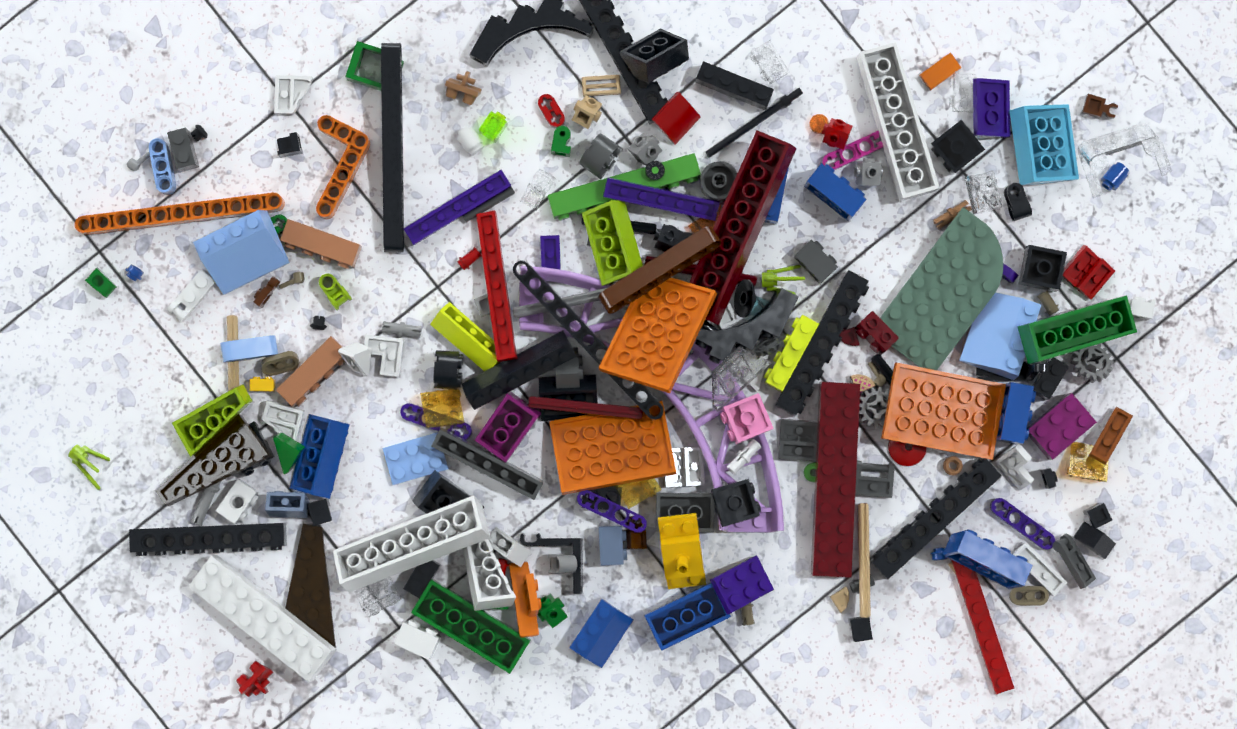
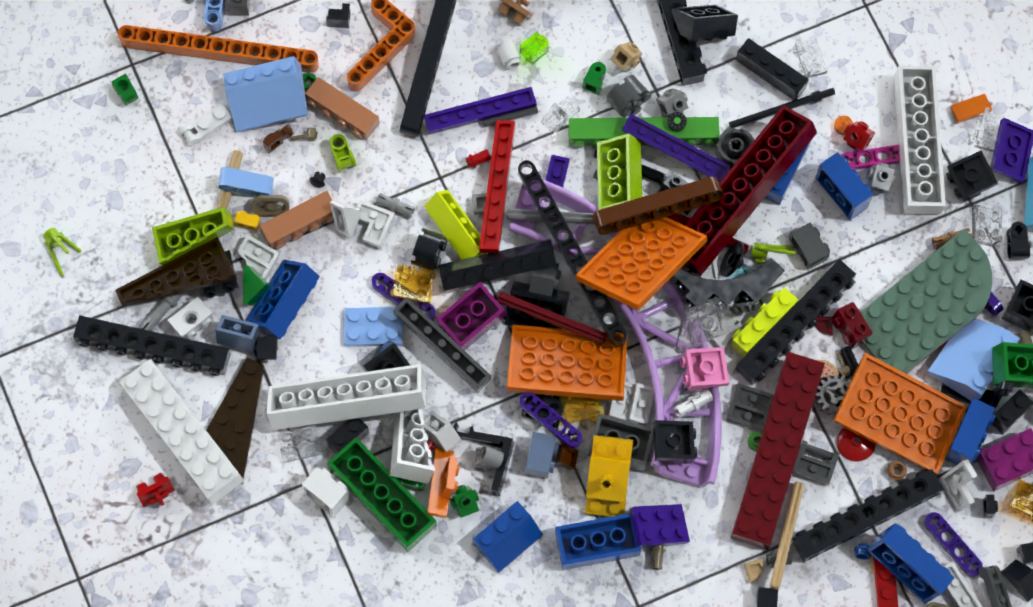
camera: 10 degrees right, 15 degrees down
blue plate [125,264,144,281] -> none
red beam [538,94,565,128] -> none
tan tile [582,74,621,97] -> none
red slope [651,92,701,145] -> none

